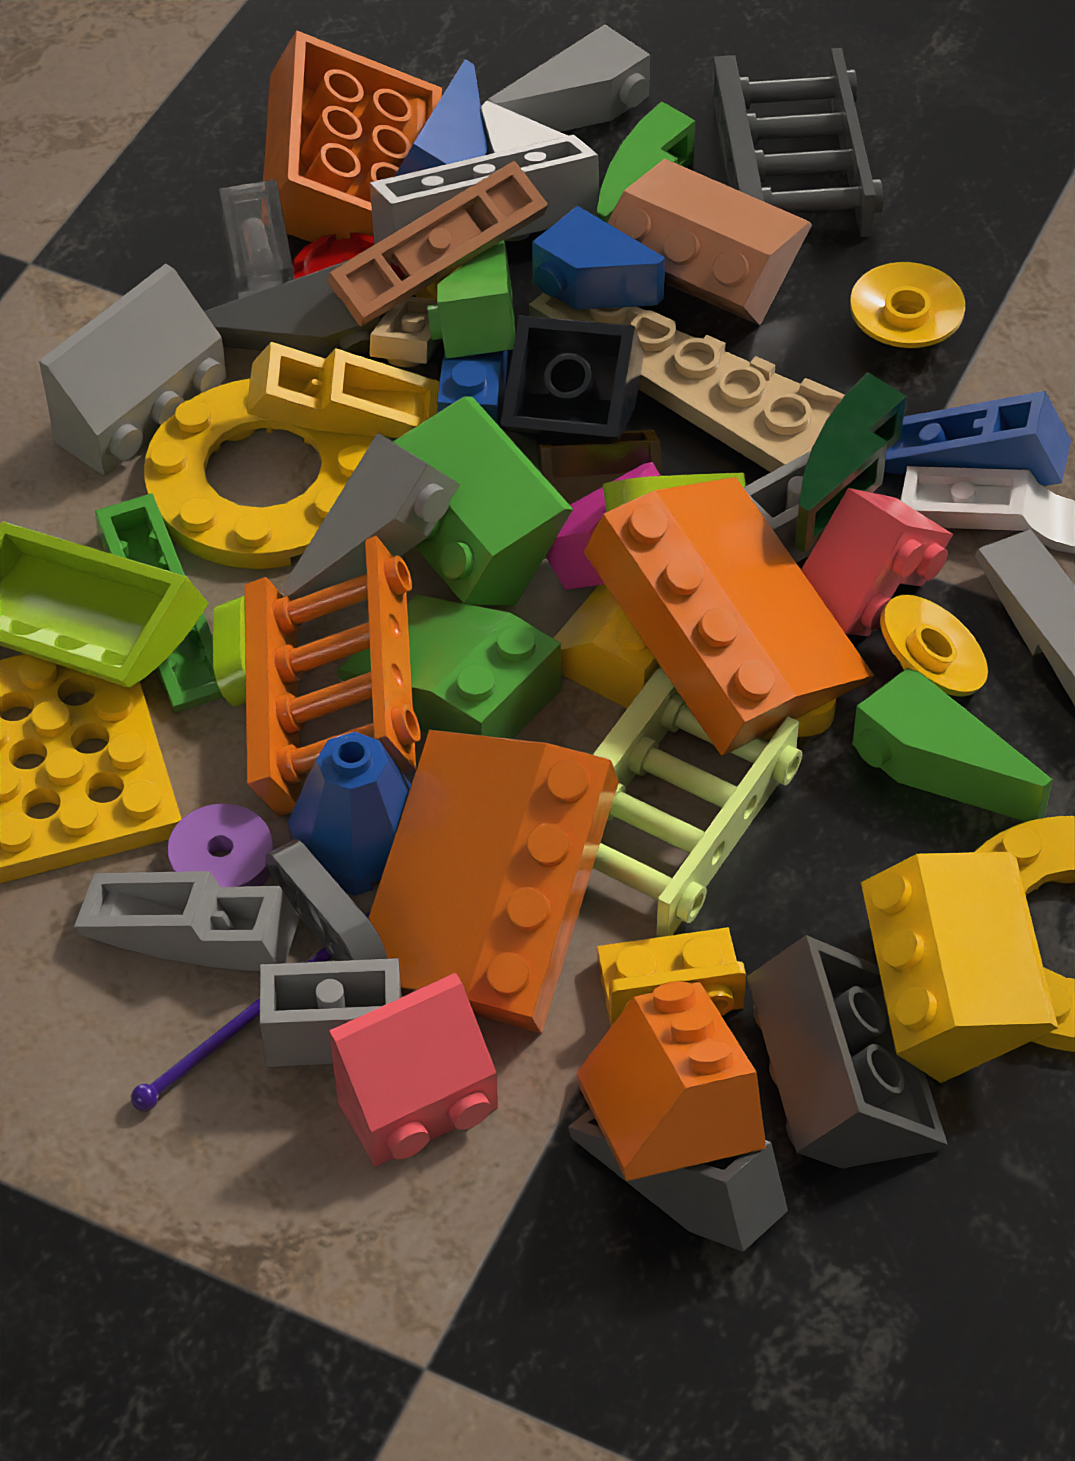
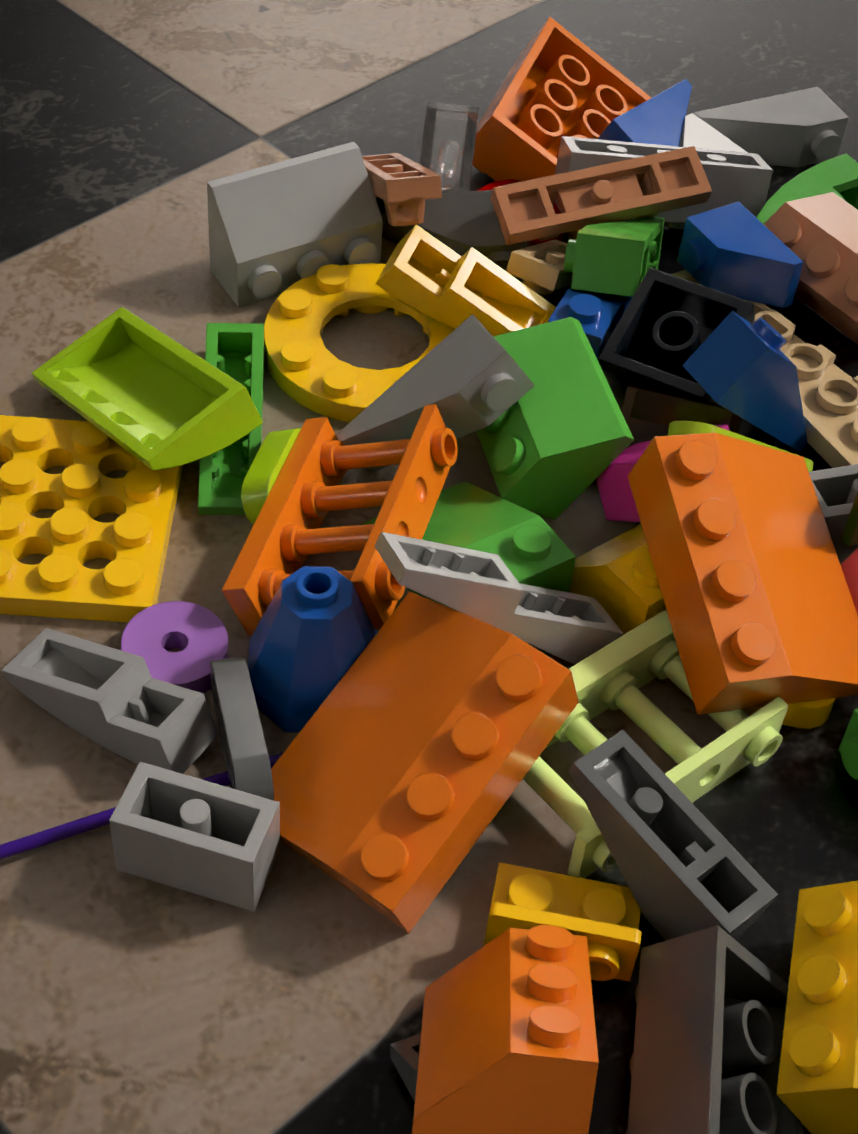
camera: 15 degrees right, 5 degrees down
coral slope [329,973,498,1167] -> none
none -> nougat hinge [362,153,442,226]
none -> light grey slope [374,532,624,665]
none -> dark grey slope [569,730,778,941]
none -> blue slope [682,311,808,452]

